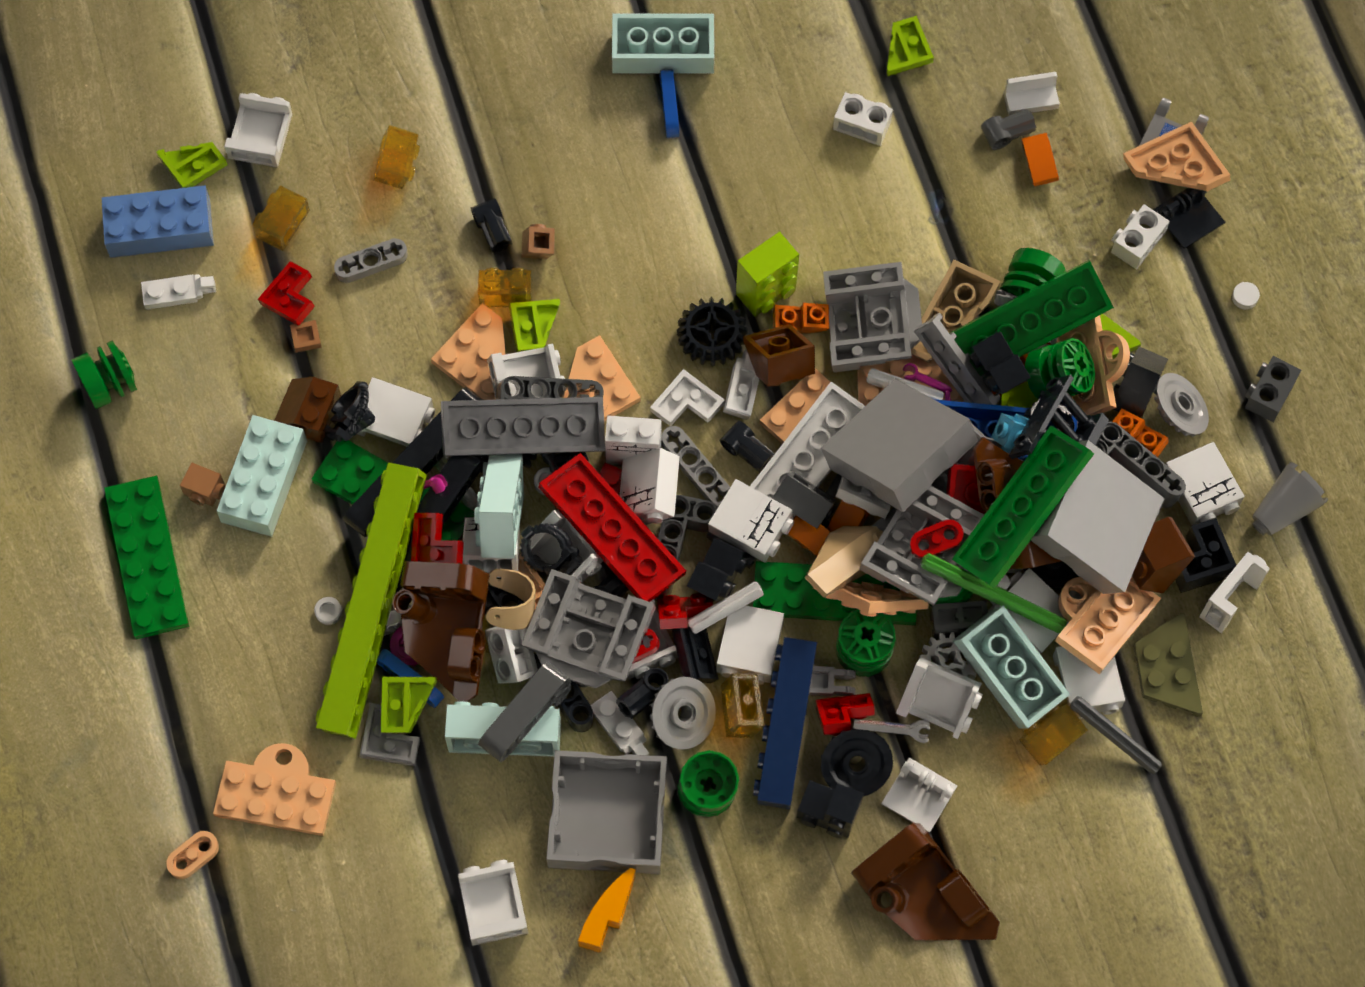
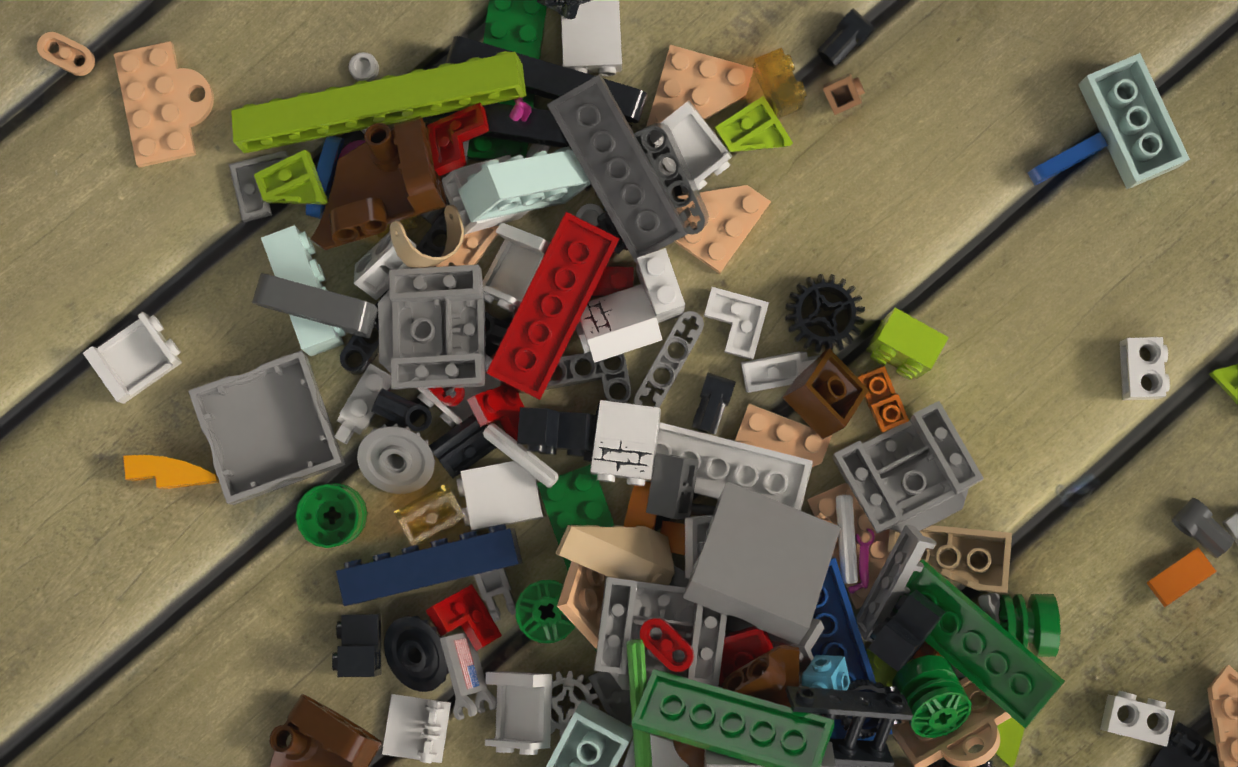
camera: 65 degrees right, 15 degrees up
black piece [520,523,583,576] -> none

